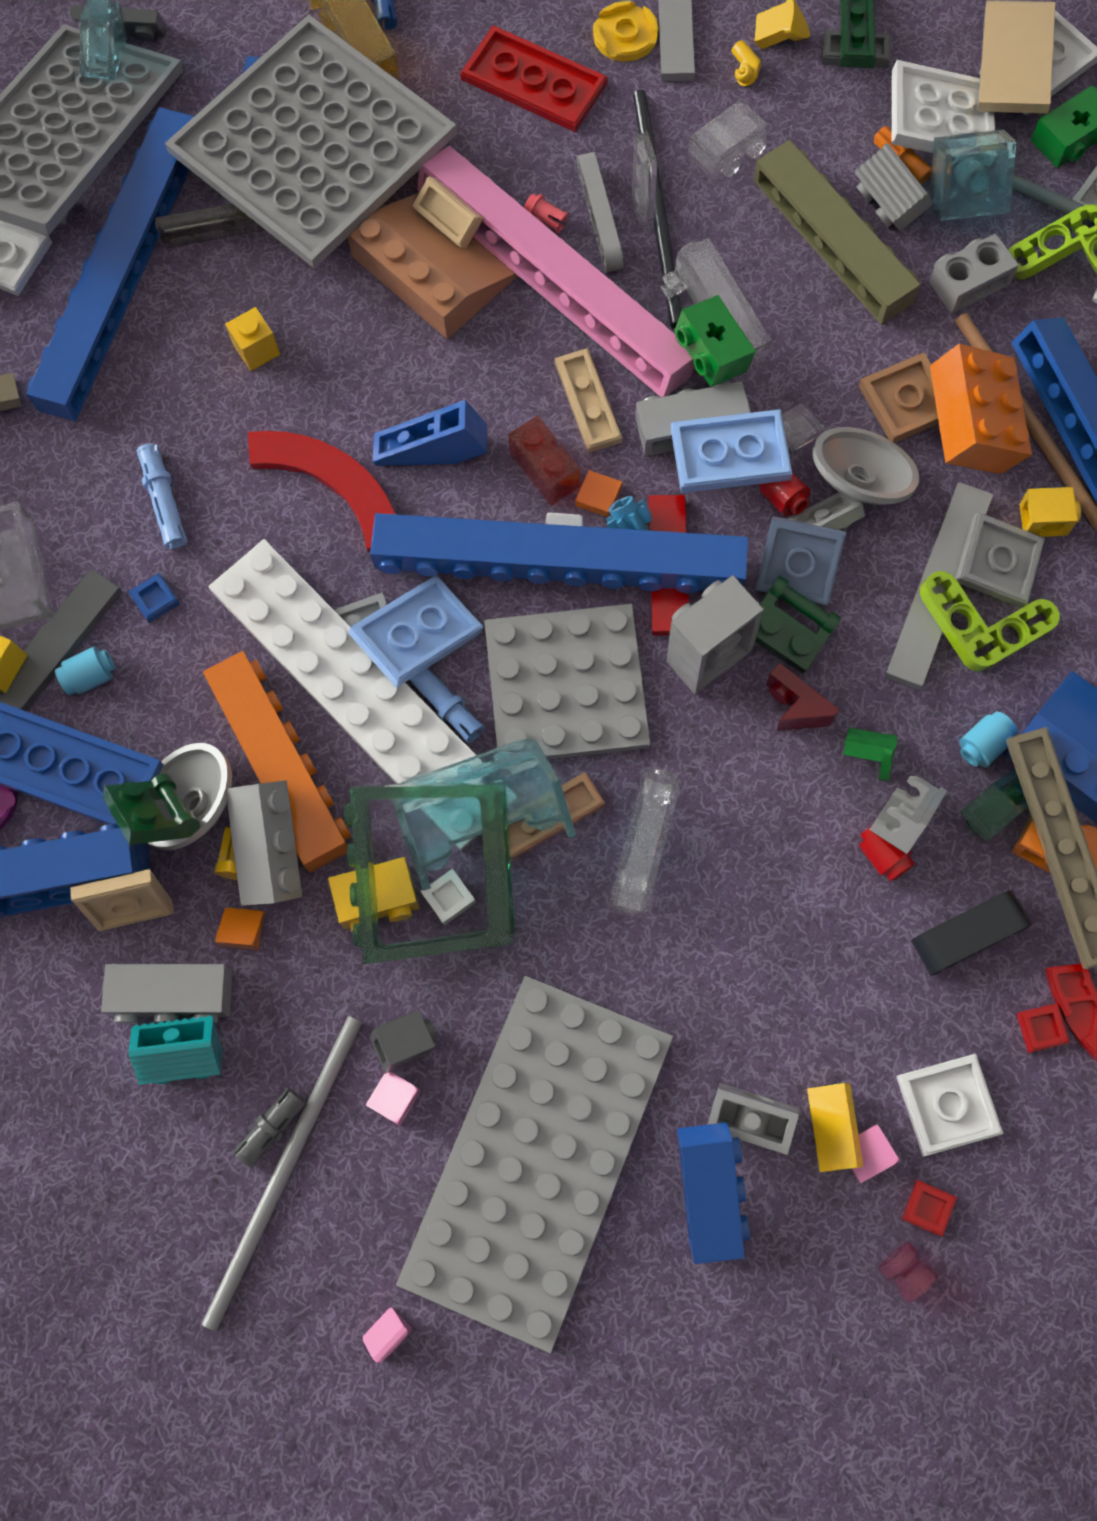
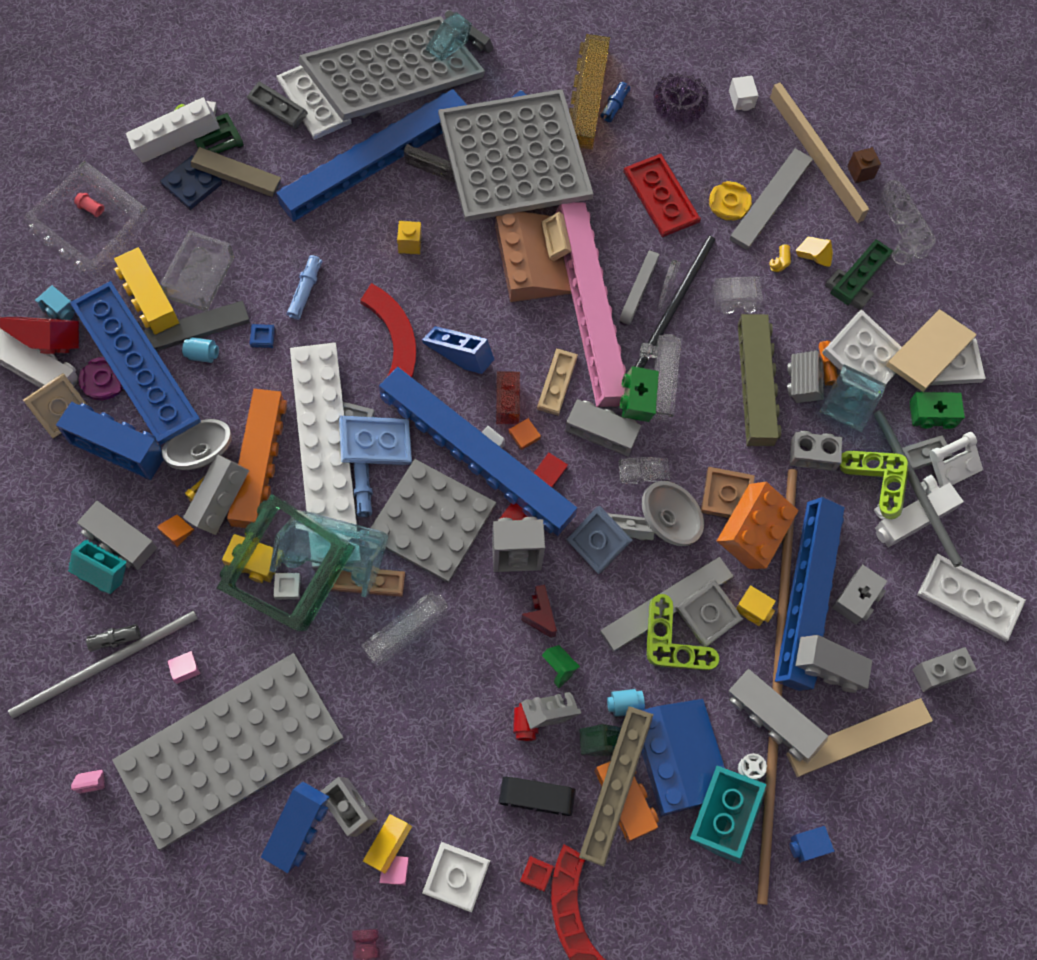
camera: 25 degrees right, 5 degrees down
tan tile [70,869,174,931] -> none
dark green plate [103,774,200,845] -> none
dark grey brick [369,1010,436,1074] -> none
coral pin [524,193,569,234] -> none
dark azure gear [606,496,652,530] -> none
light blue tile [671,409,792,493] -> none
dark green plate [755,575,841,673] -> none
red brick [757,472,811,516] -> none
red tile [901,1180,957,1237] -> none

